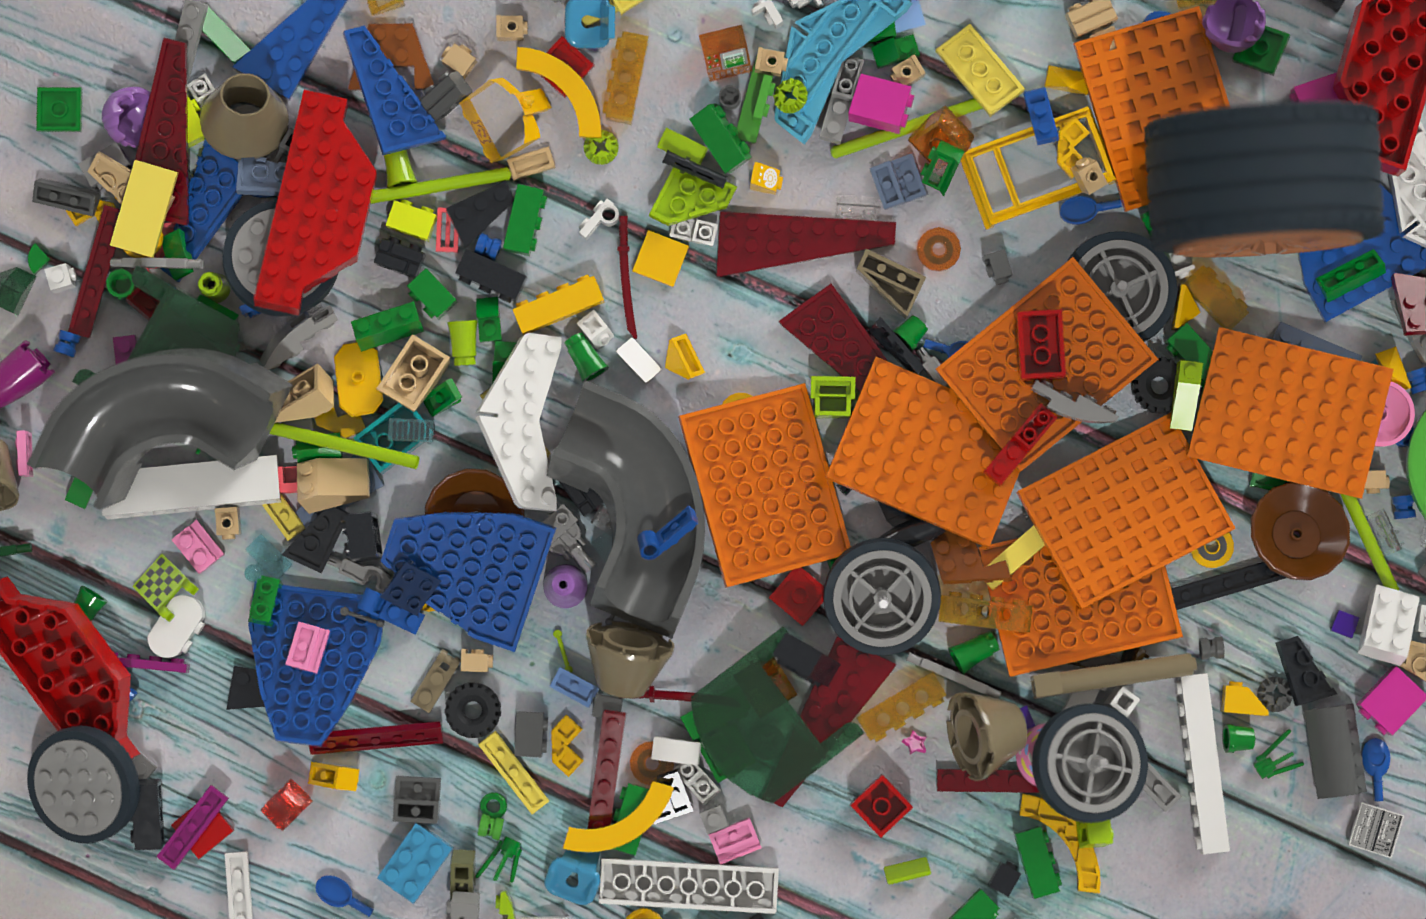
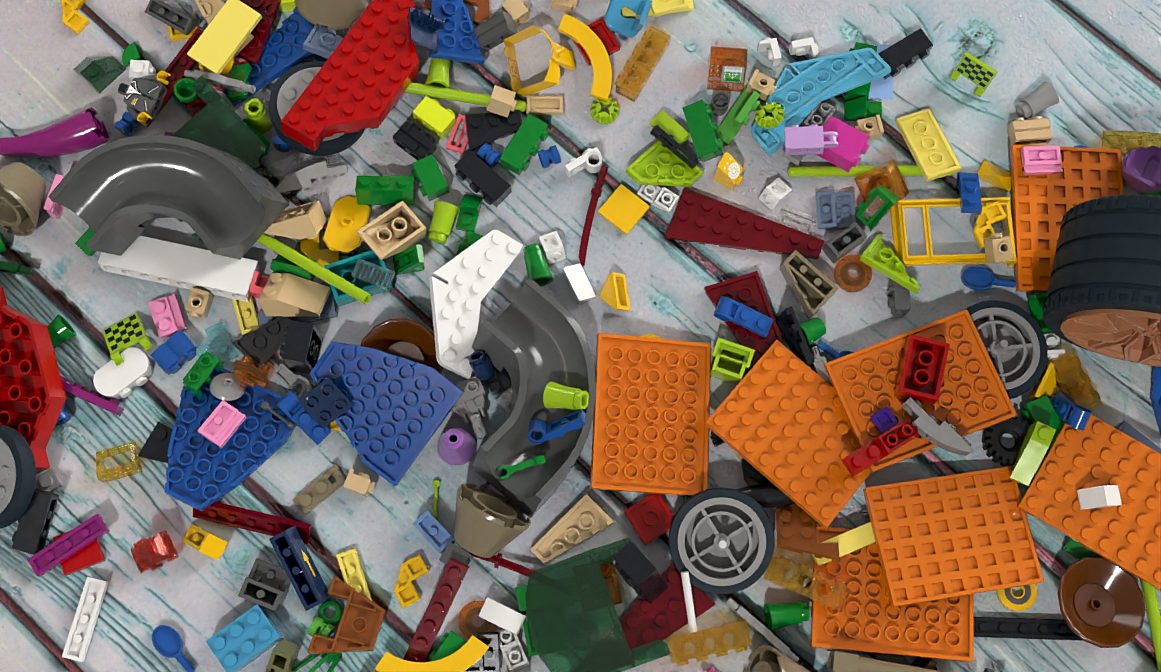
camera: 15 degrees right, 10 degrees down
black tyre [444,682,501,738] -> none
yellow brick [512,274,605,335] -> none
dark grey brick [514,711,548,757] -> none
none -> clear yellow tile [96,442,143,483]
none -> dark grey torso [118,70,171,127]
none -> blue brick [150,330,199,375]
none -> light grey piece [210,373,246,401]
none -> clear orange hips [233,355,270,389]
none -> dark blue brick [269,526,331,611]
none -> dark orange wing [307,576,386,654]
none -> dark blue hinge [409,6,445,53]
none -> dark blue brick [469,351,494,380]
none -> tan brick [487,85,517,118]
none -> green piece [496,455,546,479]
none -> tan wing [530,494,614,564]
none -> blue wheel [538,145,561,169]
none -> lime plant [543,381,589,410]
none -> white bar [681,571,697,633]
none -> blue plate [713,296,774,338]
none -> white bracket [759,178,792,210]
none -> lavender brick [784,124,838,155]
none -> dark grey brick [822,222,867,263]
none -> lime wing [859,234,920,295]
none -> dark purple tile [870,407,898,434]
none -> bright pink plate [1020,146,1063,175]
none -> blue plate [1051,390,1092,431]
none -> white slope [1077,485,1122,510]

